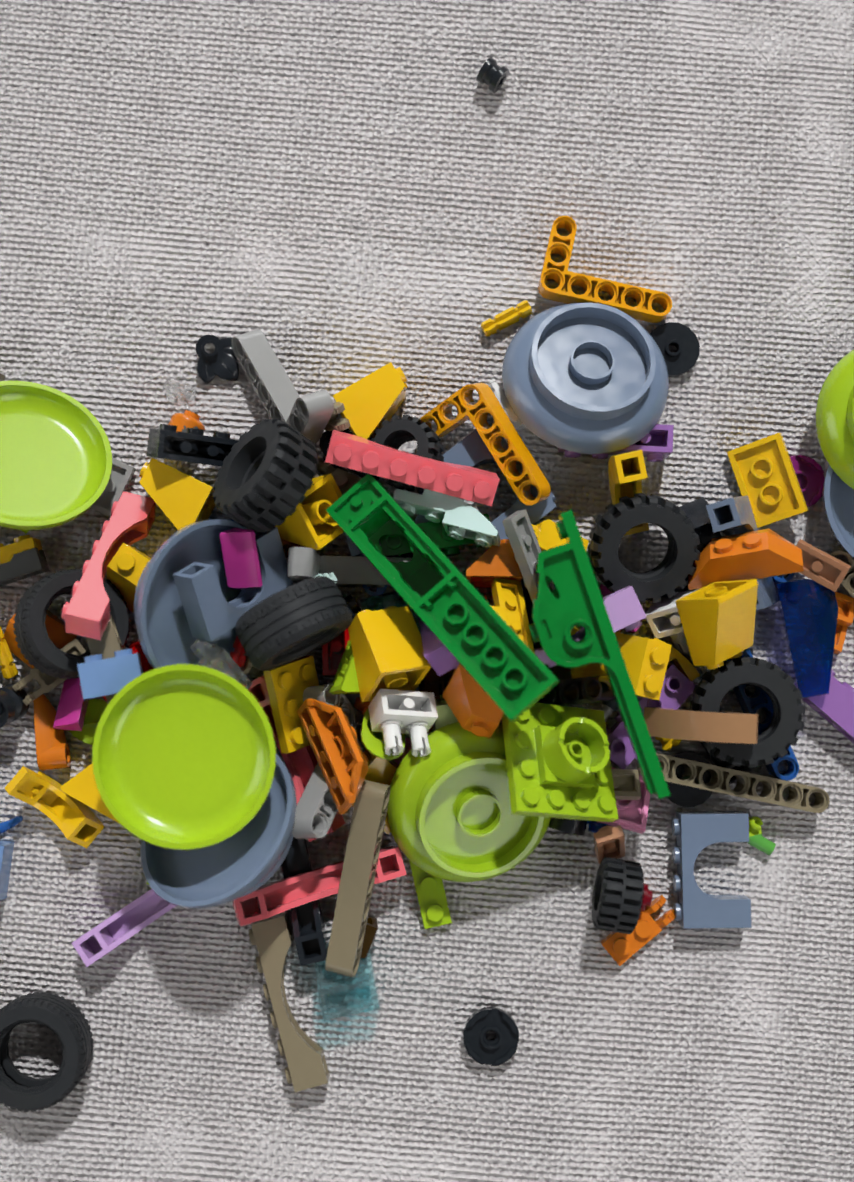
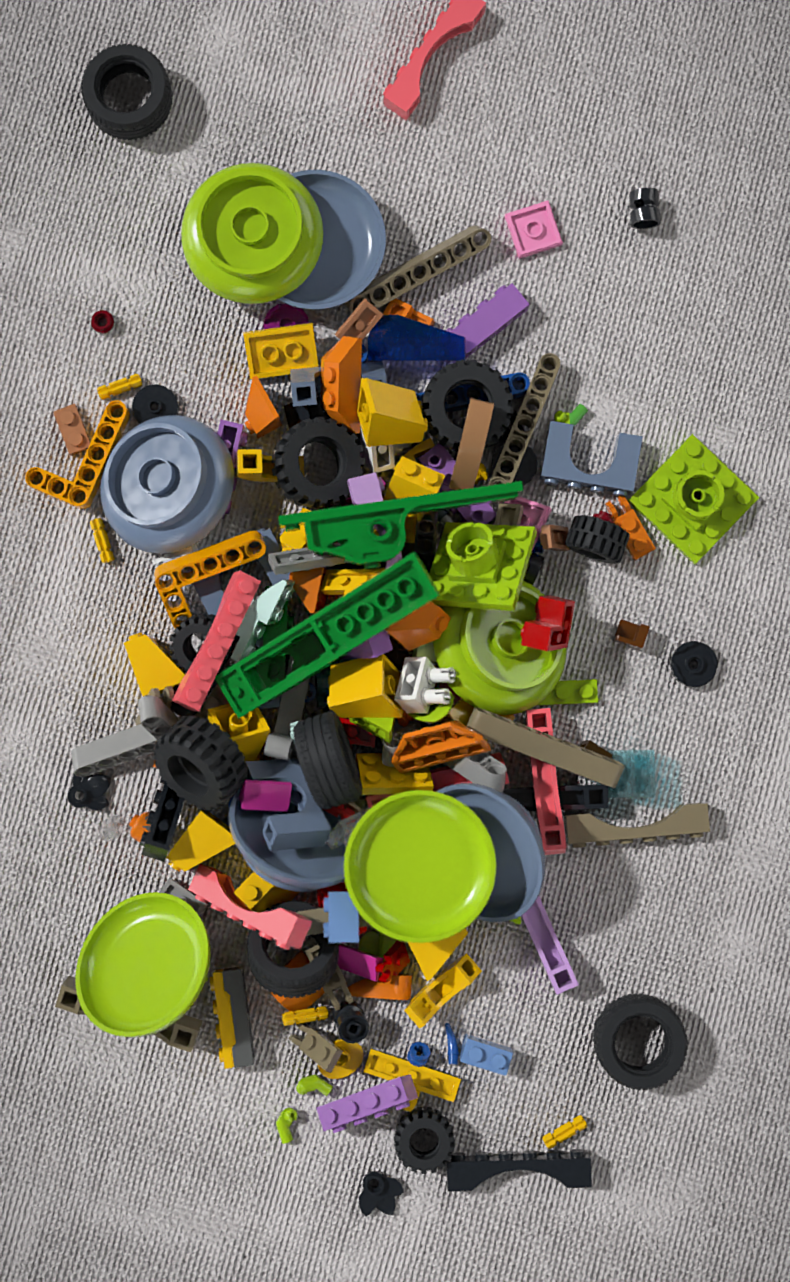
camera: 80 degrees left, 0 degrees up
none -> nougat plate [53,403,90,456]
none -> dark red plate [91,310,114,334]
none -> yellow axle [97,374,143,400]
none -> orange slope [244,375,282,438]
none -> red plate [375,941,410,983]
none -> red brick [521,595,575,651]
none -> reddish brown panel [613,620,650,650]
none -> lime piece [628,434,759,565]

